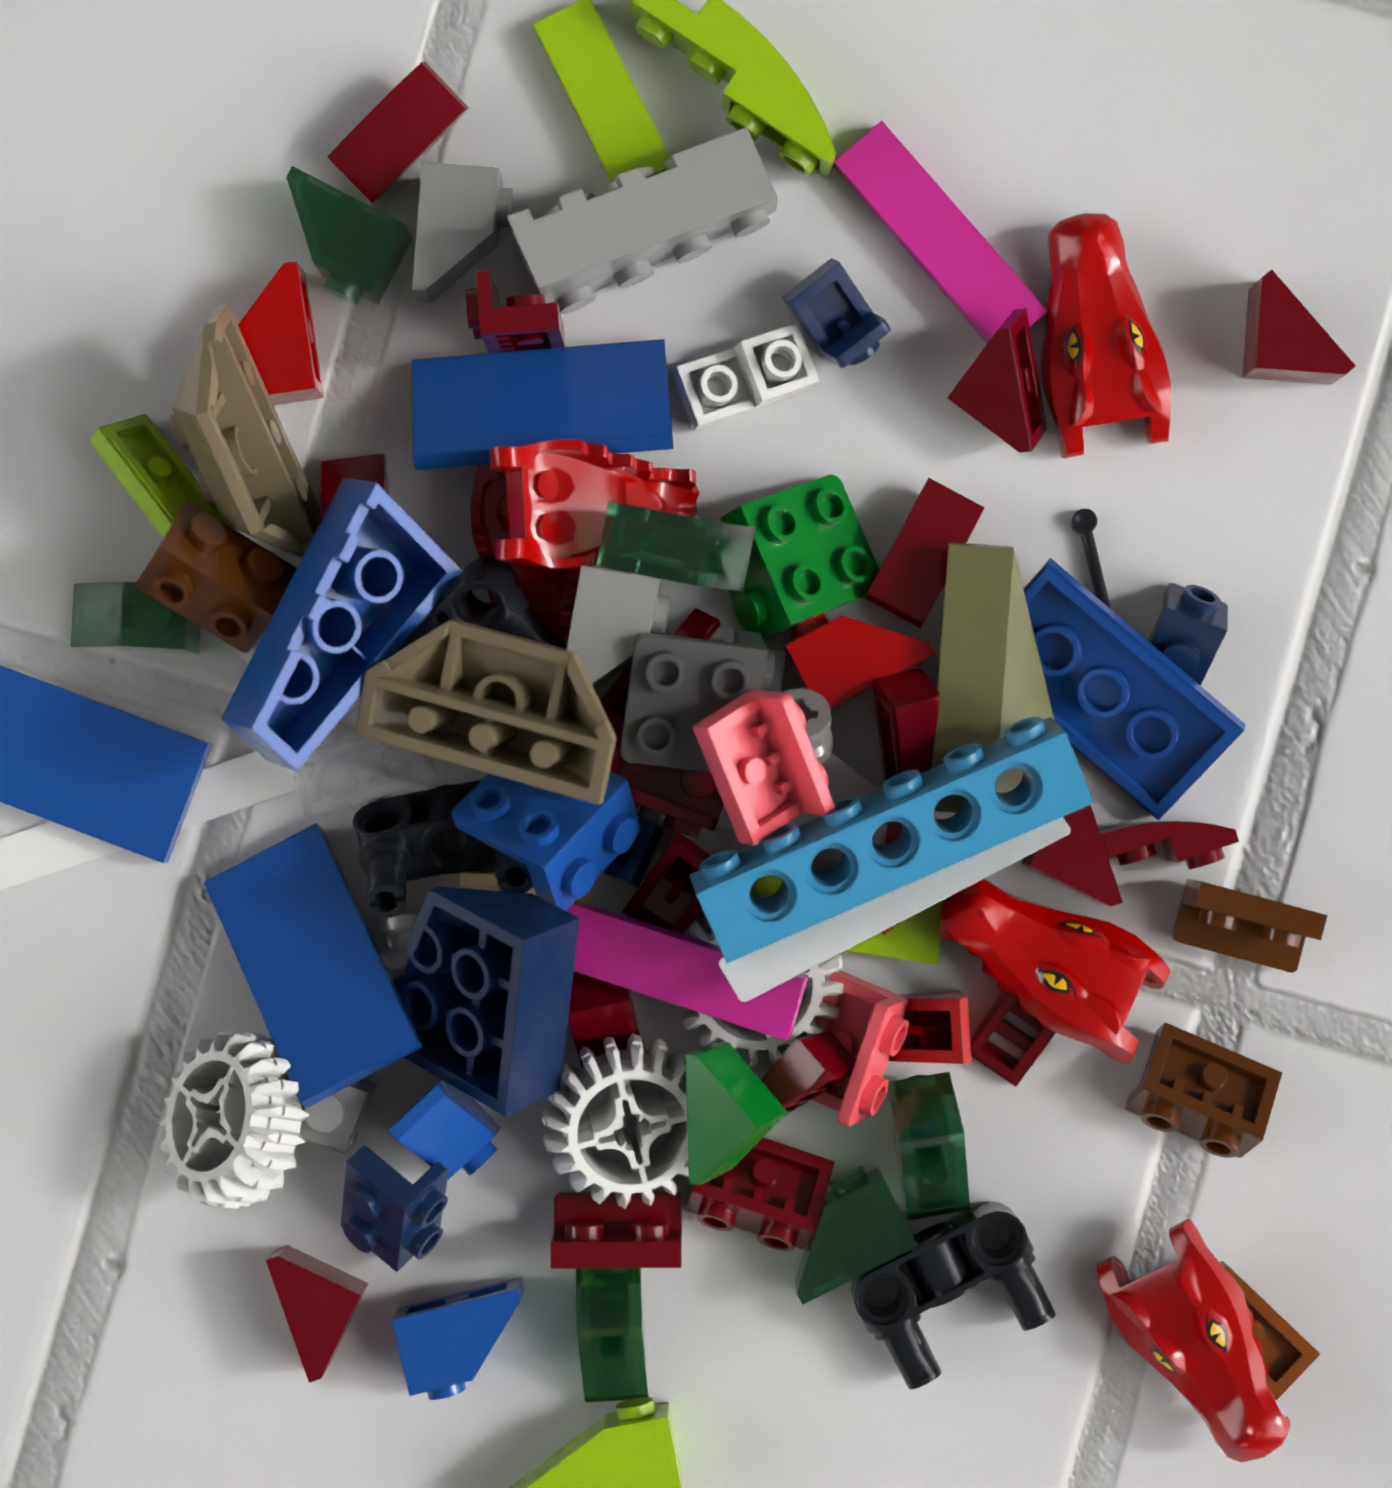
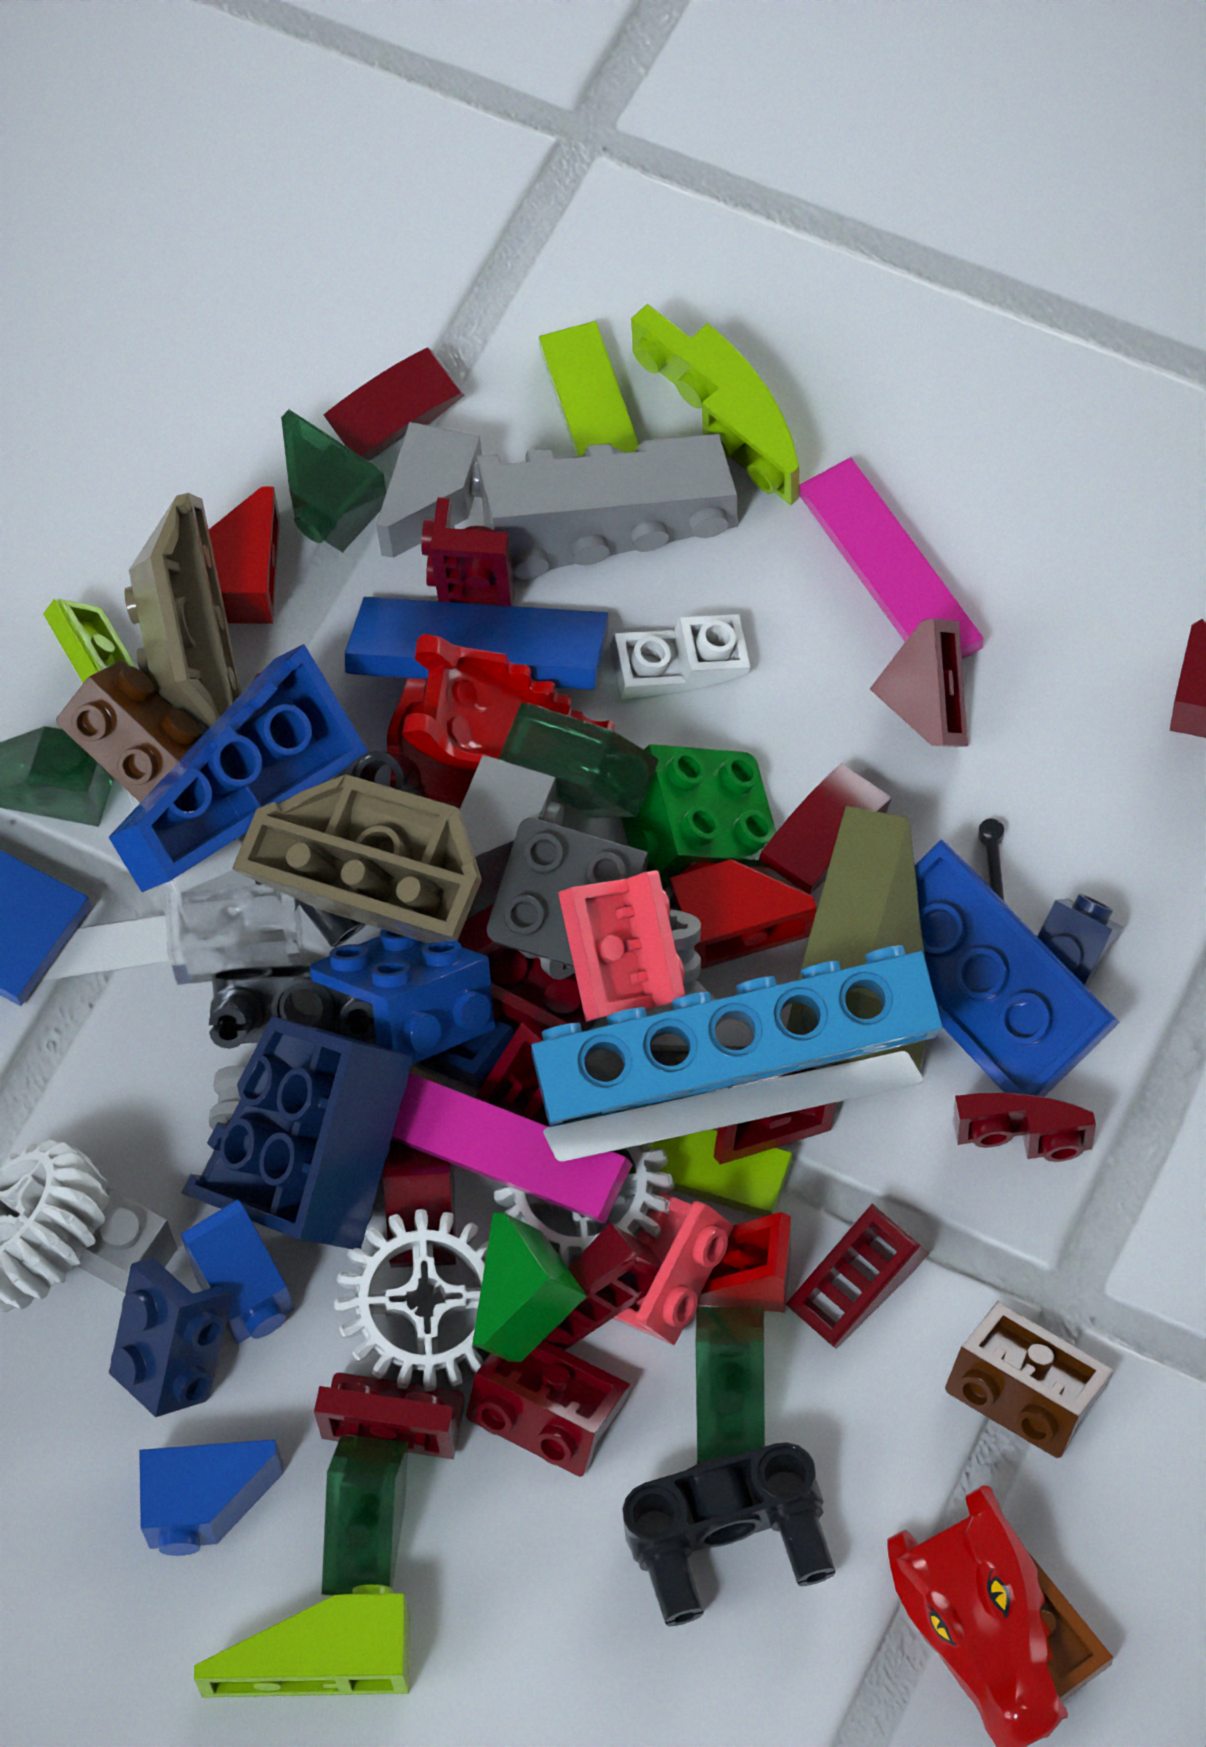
camera: 15 degrees right, 25 degrees down
blue tile [204,823,423,1108] -> none
dark red slope [266,1245,369,1383] -> none
dark blue bracket [782,258,891,368] -> none
clear green slope [794,1166,918,1305] -> none
dark red slope [872,669,940,781] -> none
red animal [938,879,1171,1064] -> none
dark red slope [1021,805,1123,907] -> none
red animal [1041,213,1171,459] -> none
reddish brown bracket [1172,879,1328,973] -> none

